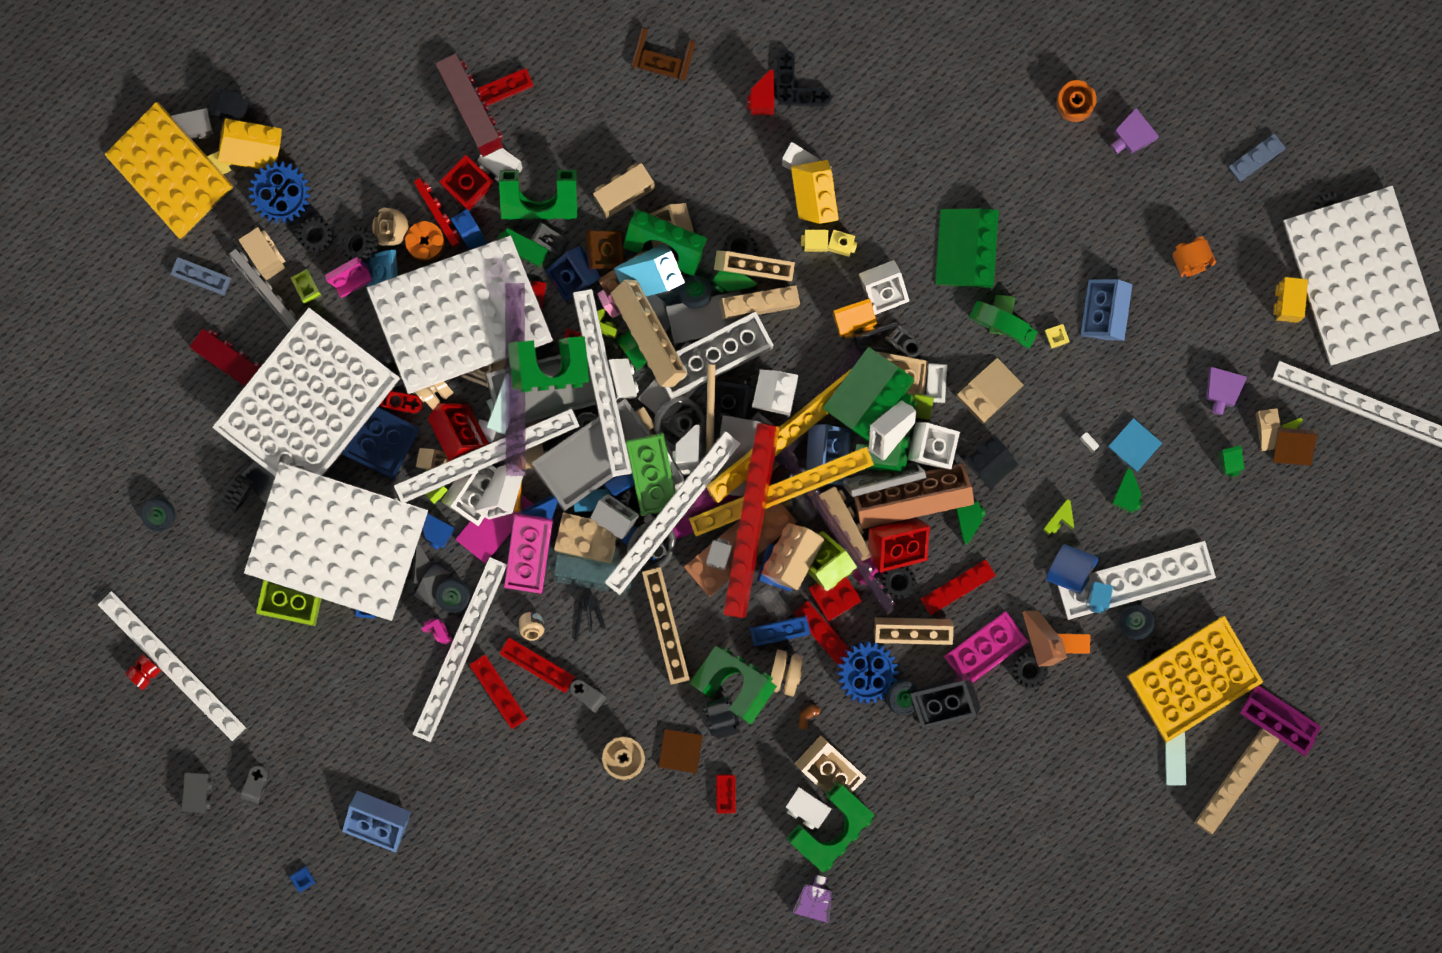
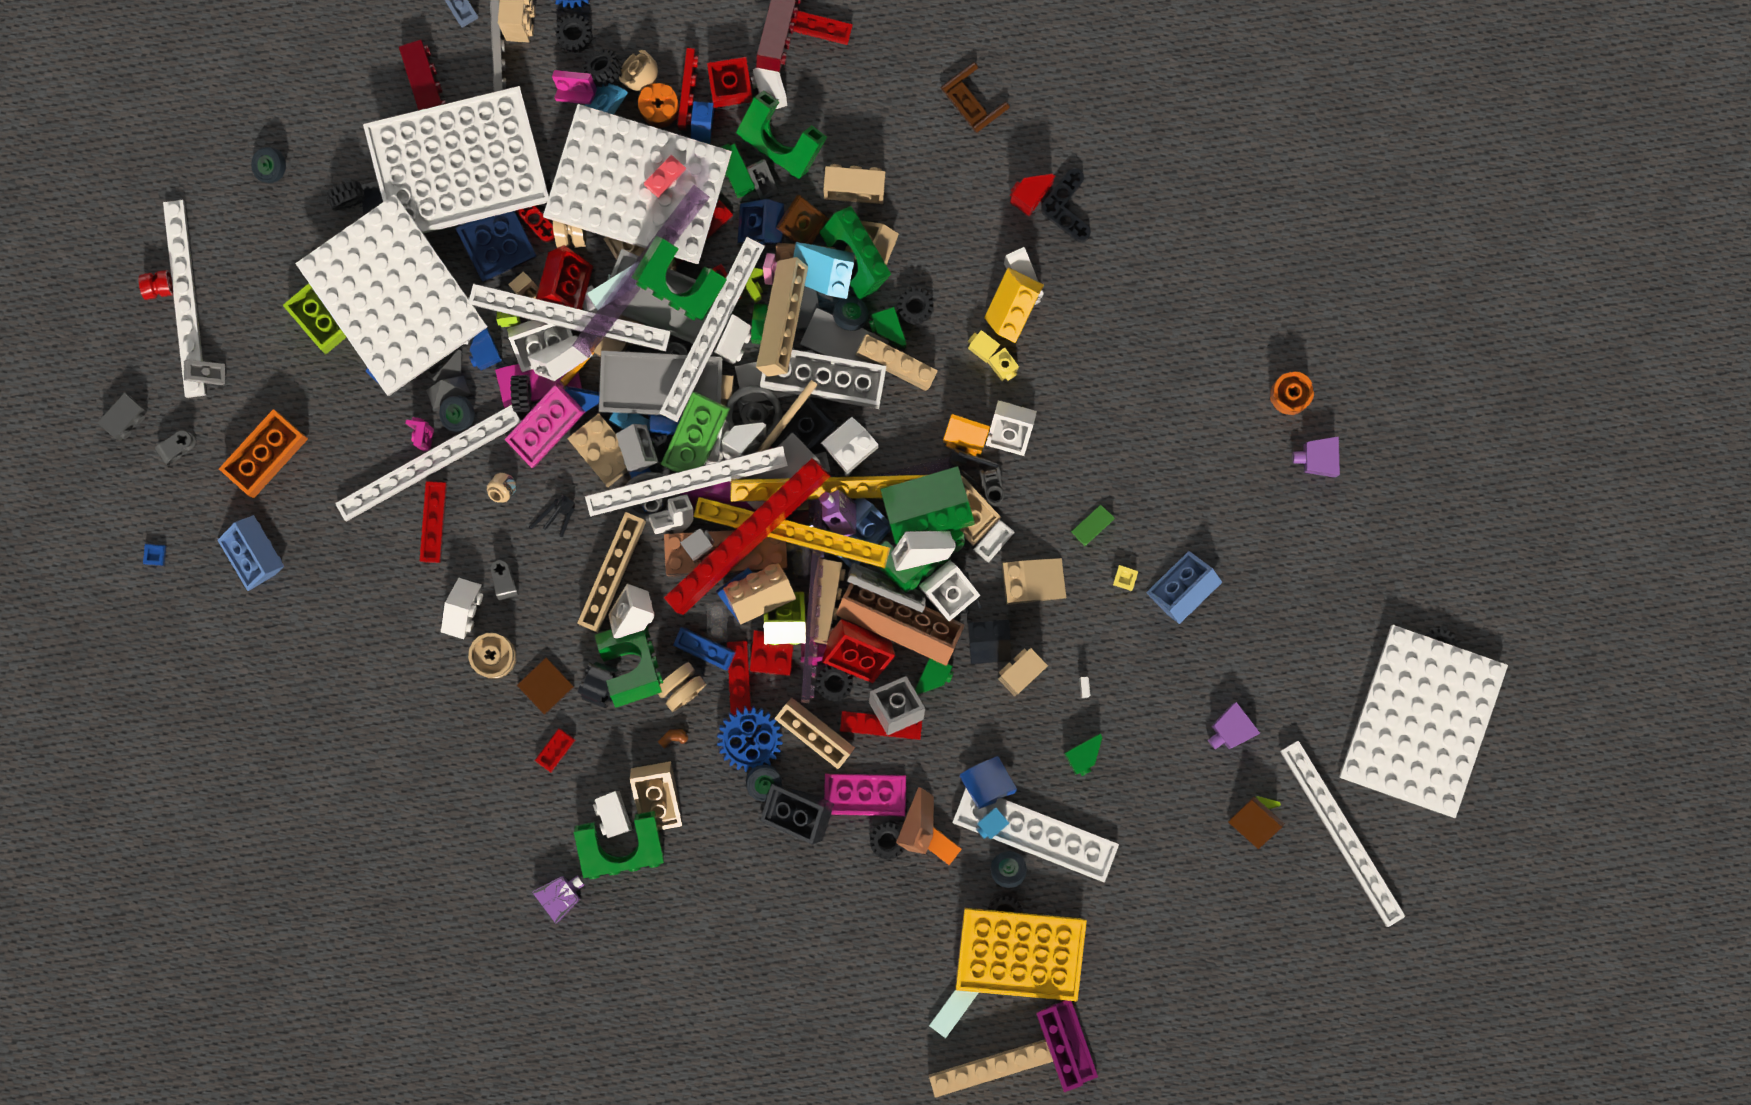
camera: 35 degrees right, 0 degrees up
lime slope [291,269,321,304] -> none
red plate [499,638,575,693] -> none
clear light blue windscreen [554,554,632,594] -> none
tan brick [714,251,795,281] -> none
lime slope [914,393,934,420] -> none
green slope [935,209,999,289] -> none
green arch [969,301,1038,349] -> none
lime slope [1042,499,1074,535] -> none
dark azure tile [1108,418,1162,472] -> none
orange brick [1172,236,1216,277] -> none
green slope [1217,445,1244,478] -> none
sand blue plate [1228,133,1286,183] -> none
tan slope [1255,408,1281,451] -> none
yellow brick [1273,277,1308,323] -> none
none -> light grey plate [184,359,225,385]
none -> orange brick [219,409,308,498]
none -> white brick [441,578,483,639]
none -> black tyre [510,375,532,412]
none -> white slope [608,584,654,638]
none -> coral plate [644,155,686,198]
none -> white brick [649,495,693,534]
none -> medium lavender torso [819,490,856,536]
none -> light grey brick [869,676,925,735]
none -> tan brick [998,648,1048,697]

